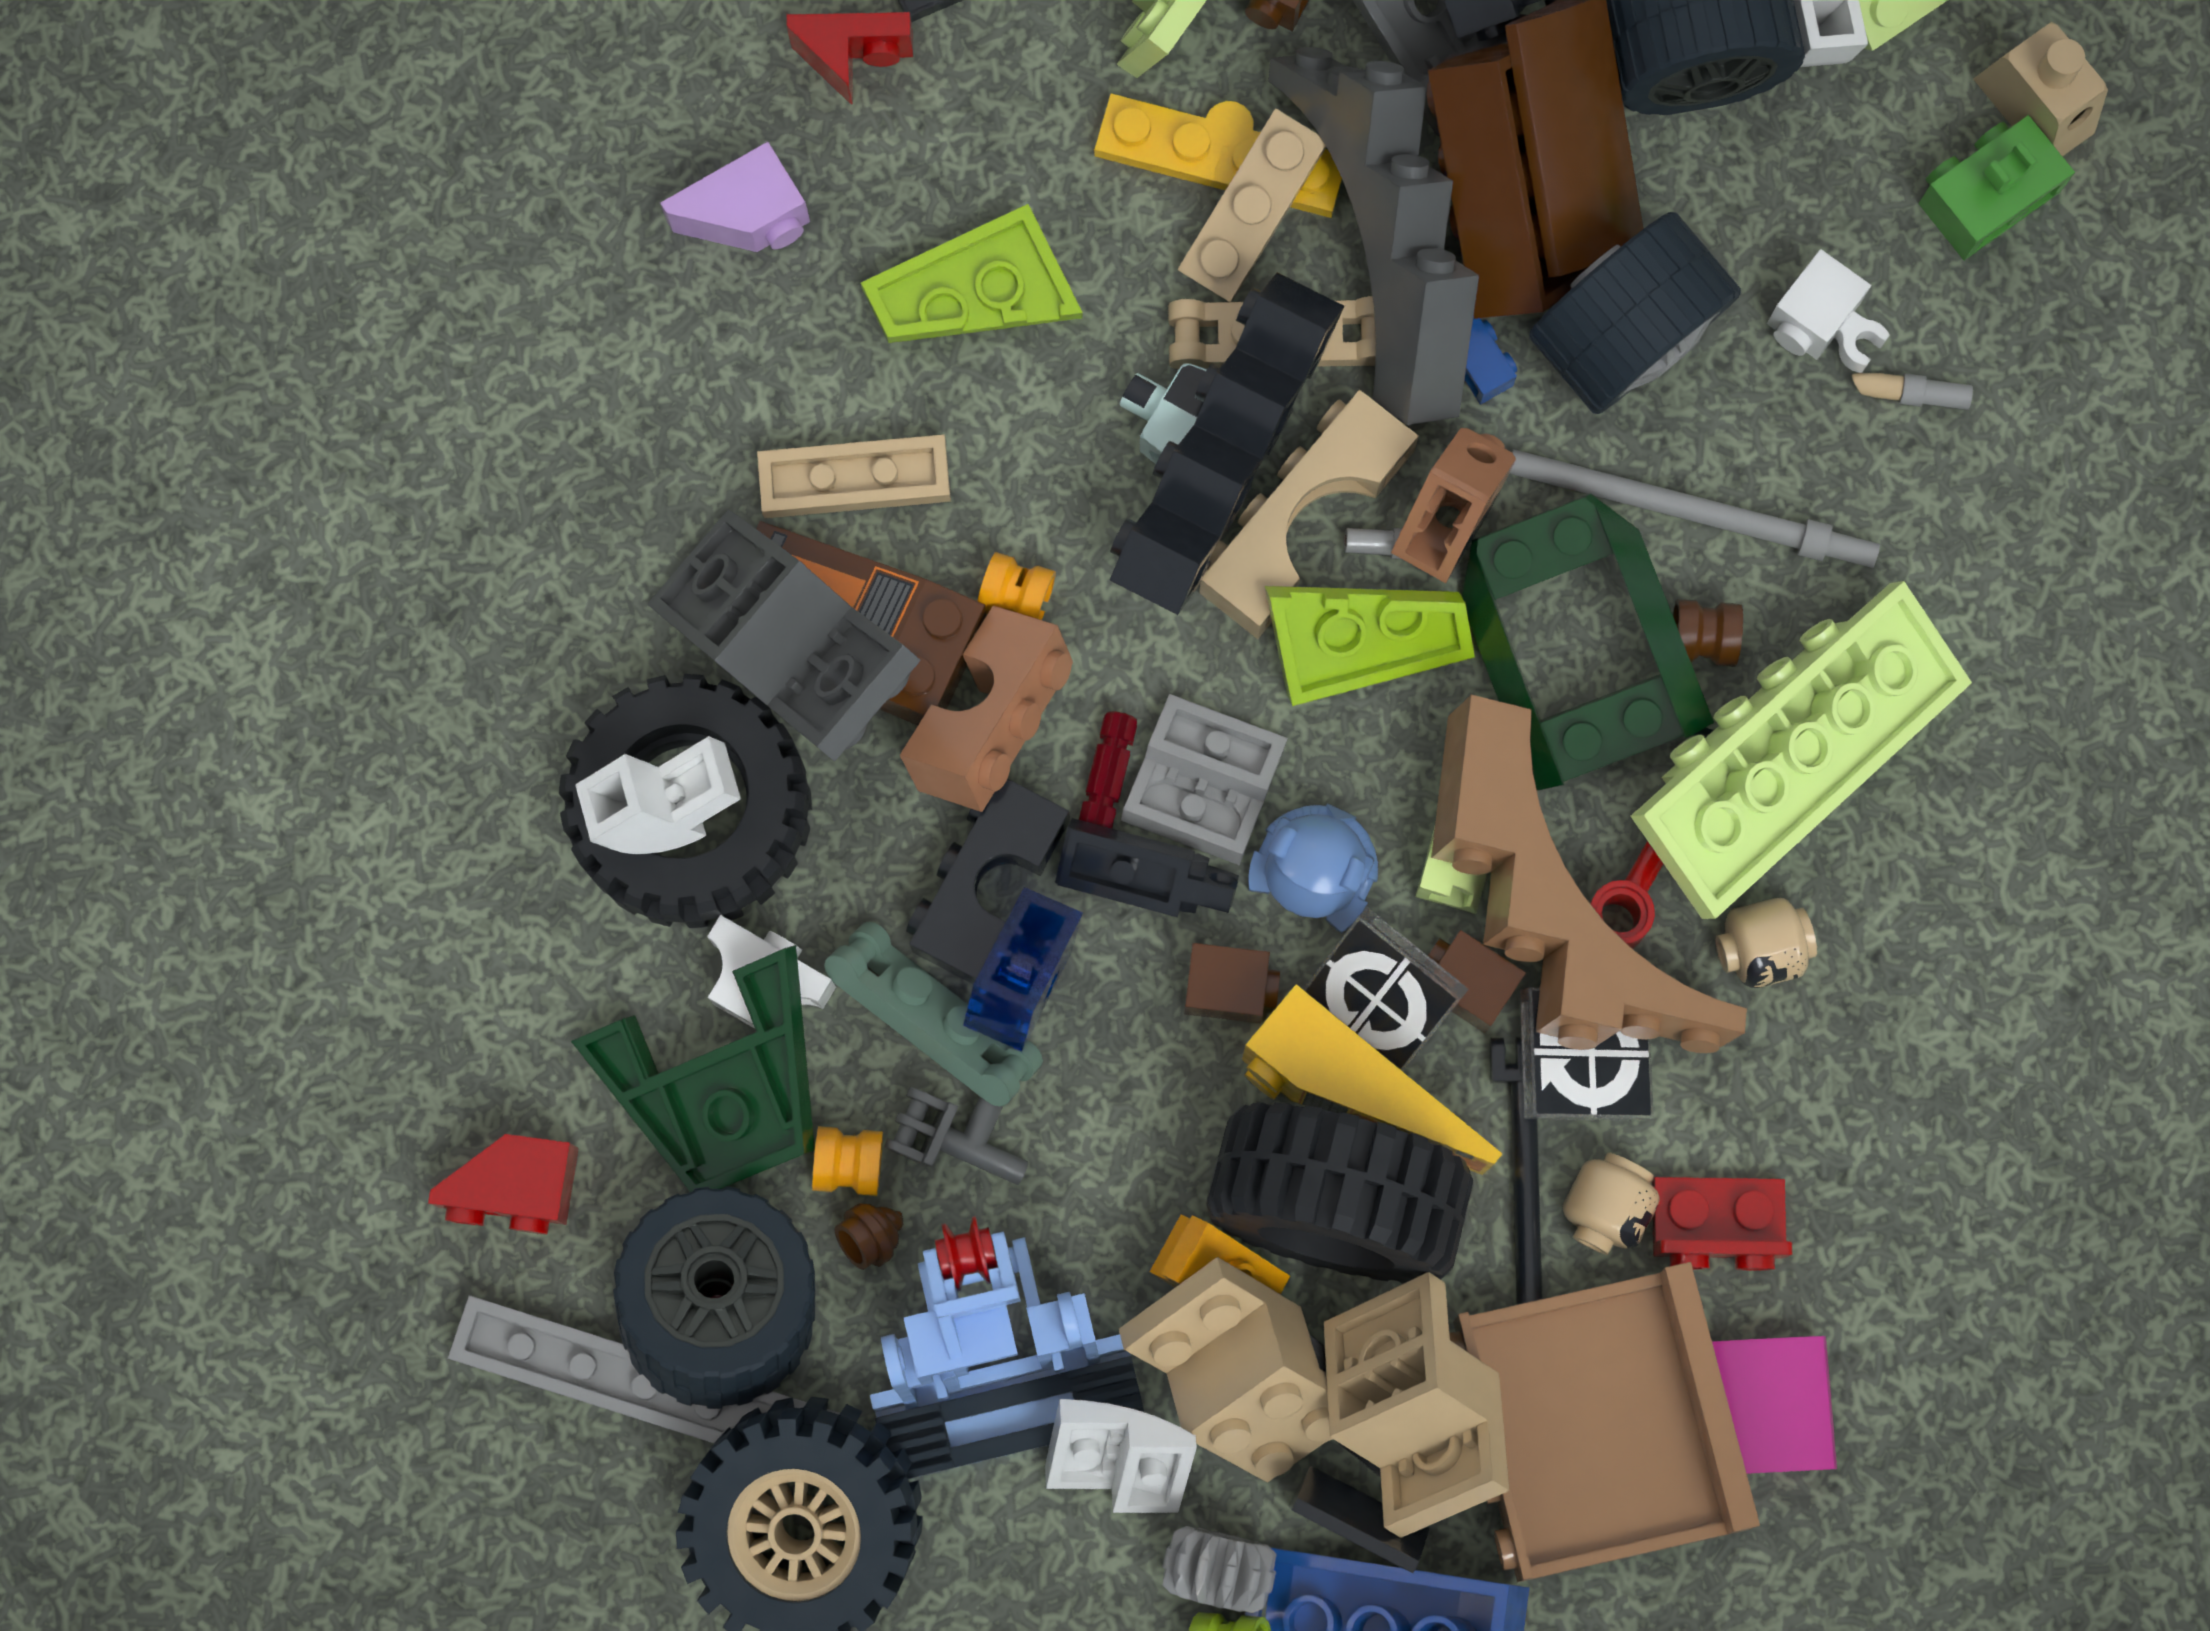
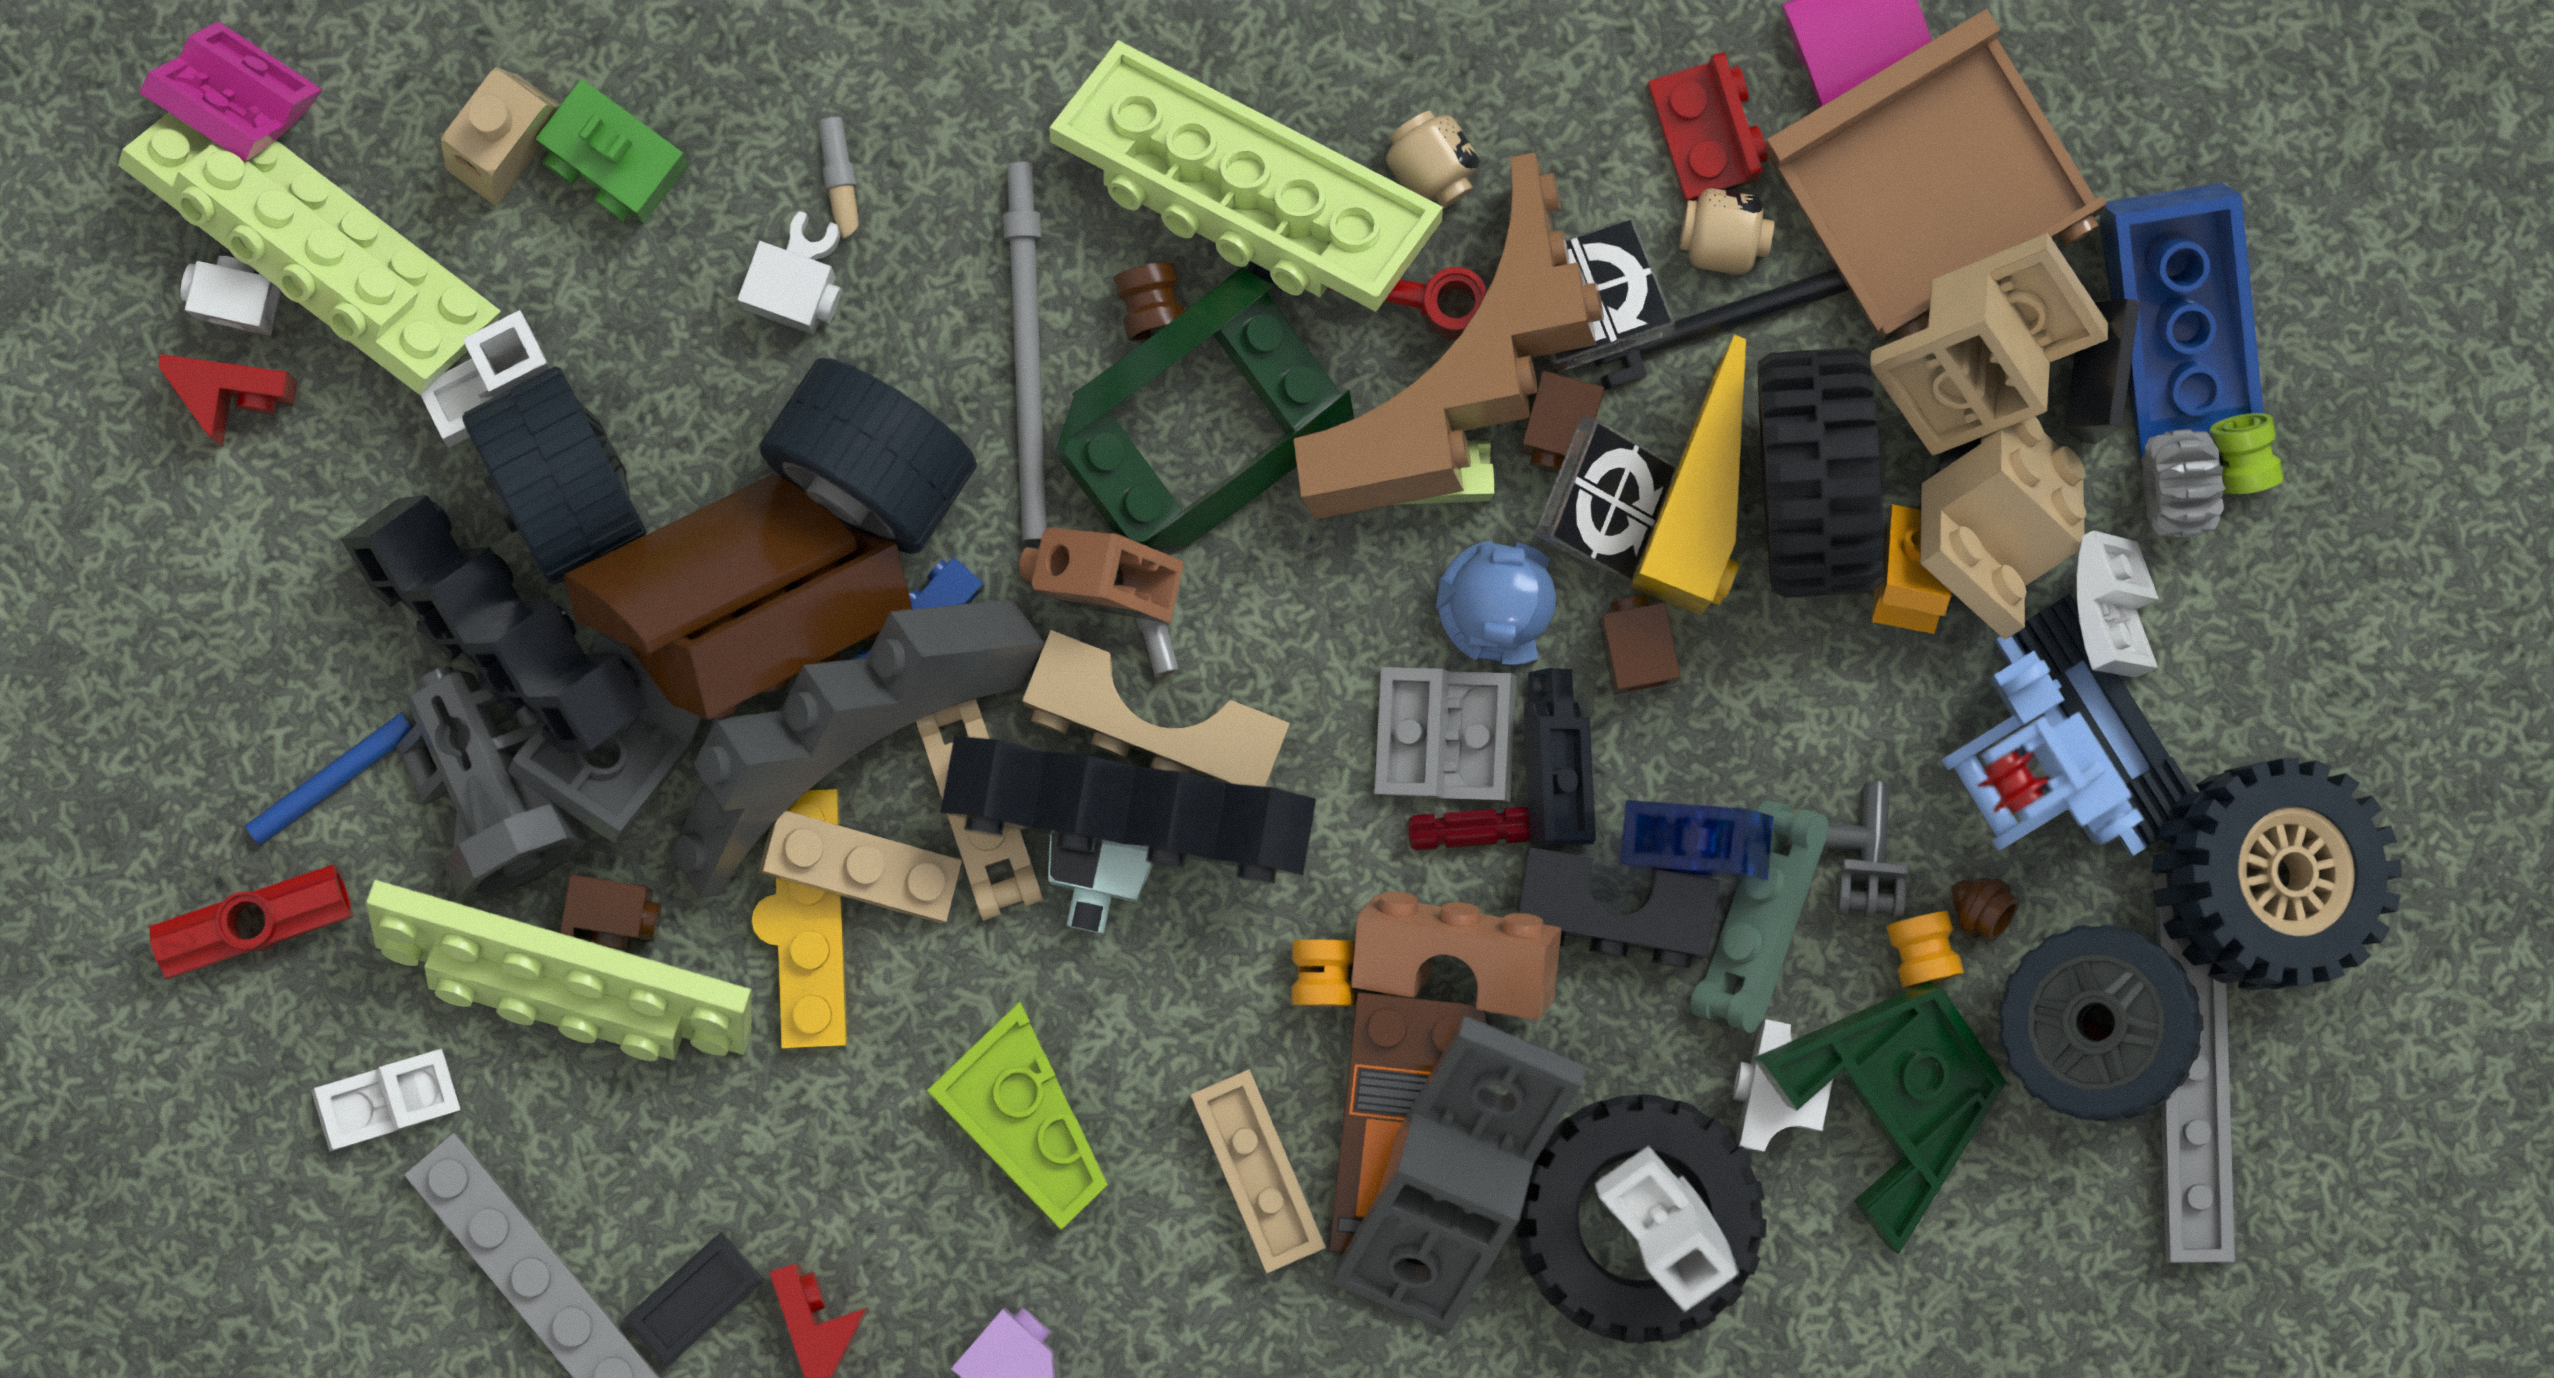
camera: 115 degrees left, 5 degrees up
red slope [428,1134,579,1235] -> none
lime wing [1265,586,1475,706] -> none

